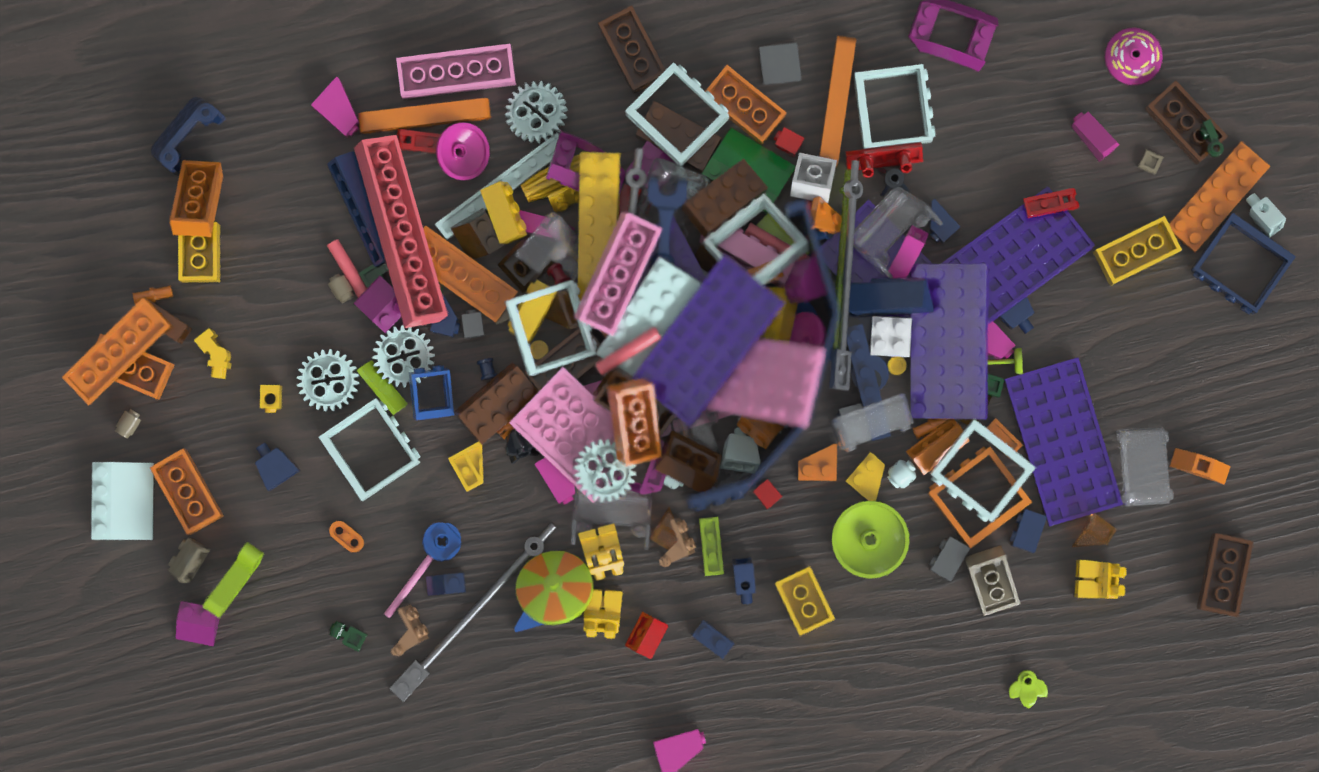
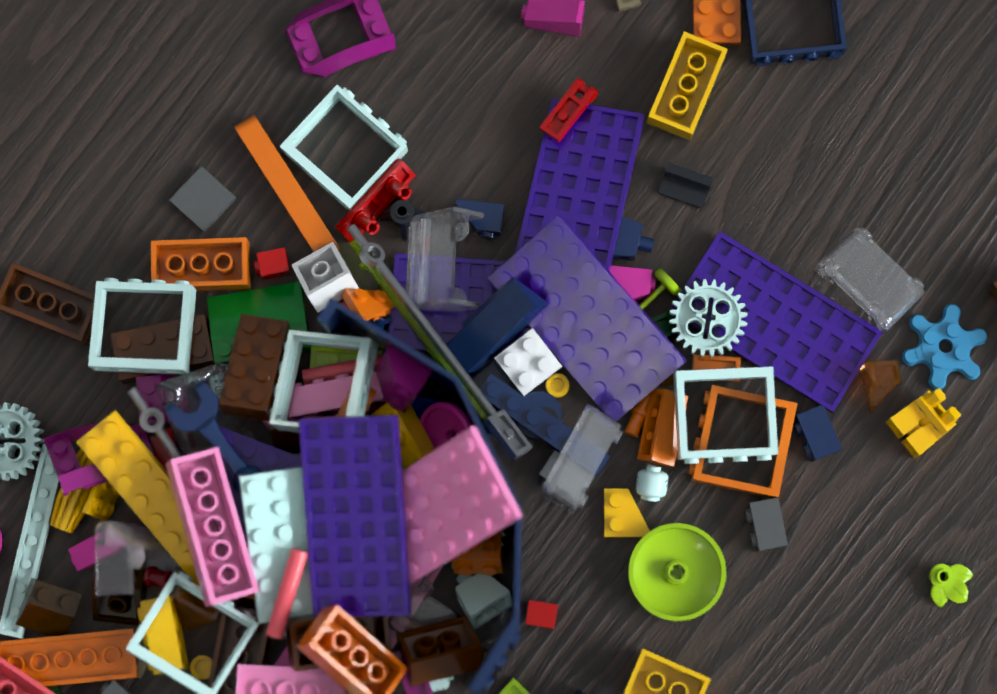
camera: 40 degrees left, 5 degrees down
yellow brick [480,181,527,244] -> none
orange wing [798,444,837,481] -> none
dark pink slope [887,225,929,278] -> none
dark tan slope [965,545,1020,616] -> none
orange slope [1169,448,1230,485] -> none
none -> black panel [658,162,713,209]
none -> light aqua gear [669,279,748,358]
none -> dark azure plate [901,304,988,390]

